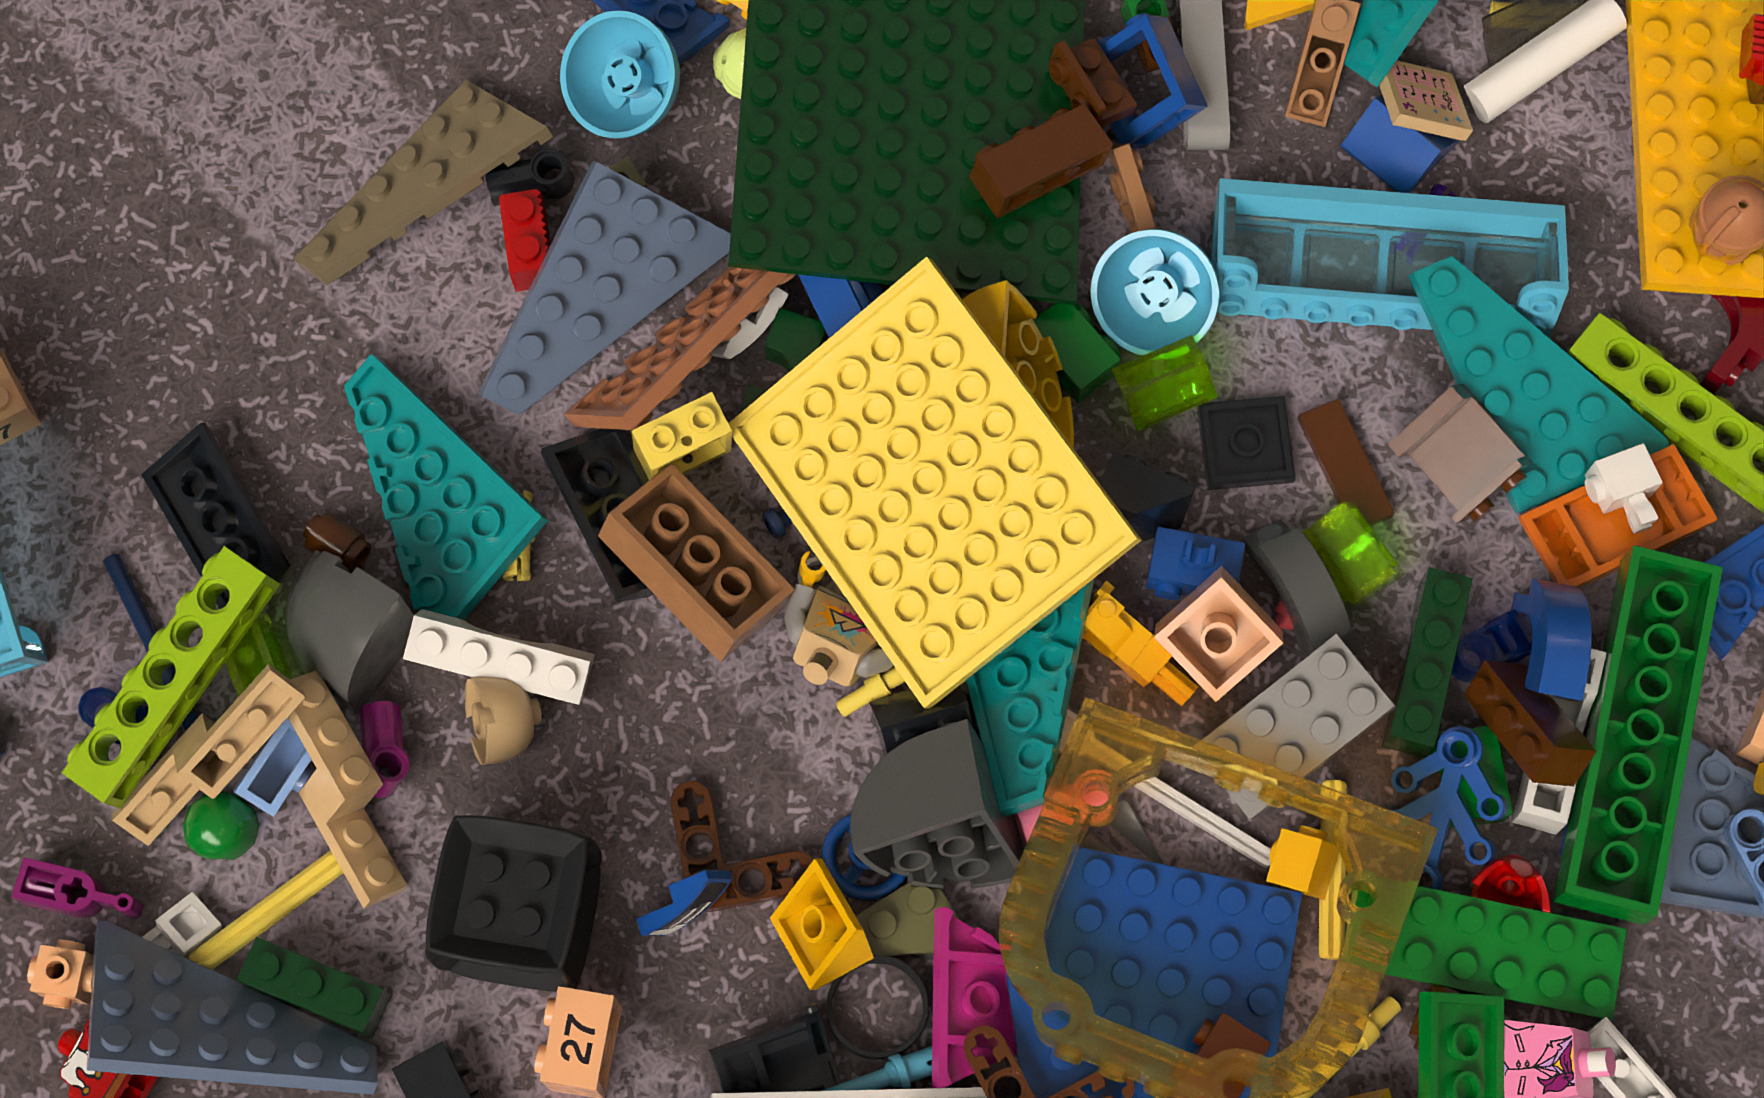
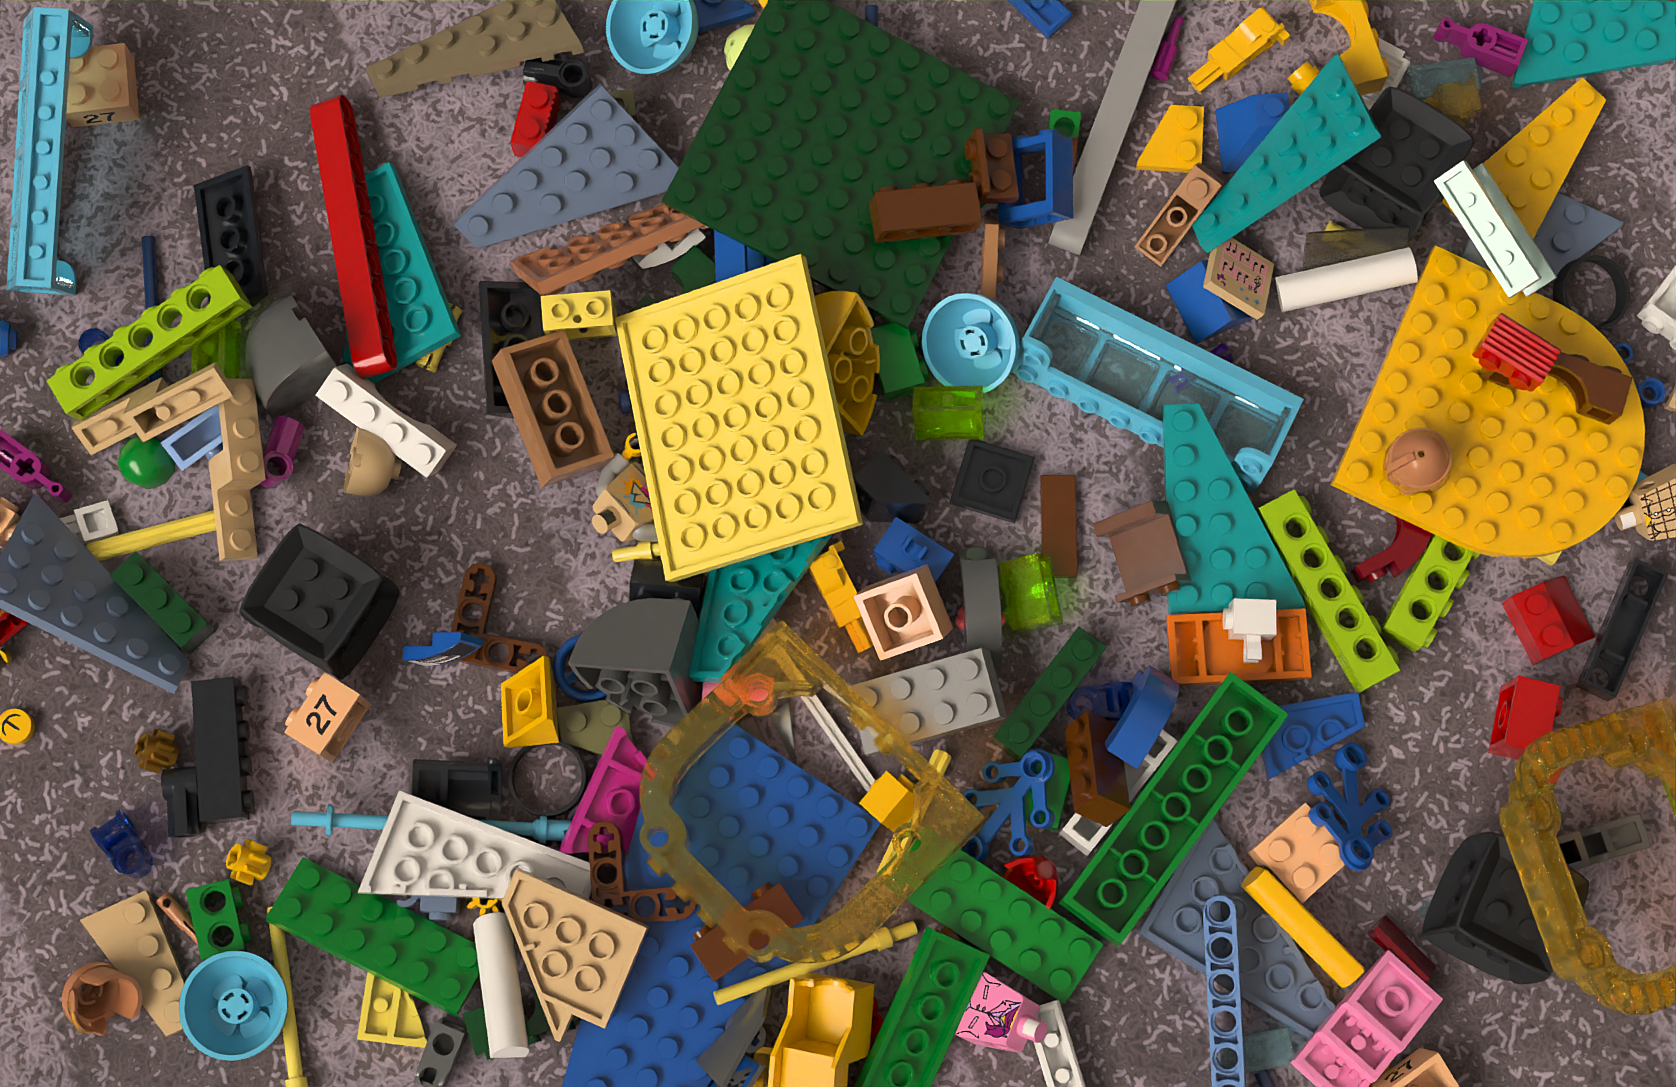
camera: 20 degrees right, 5 degrees up
reddish brown brick [303,512,372,573] -> none
none -> red beam [310,94,398,379]

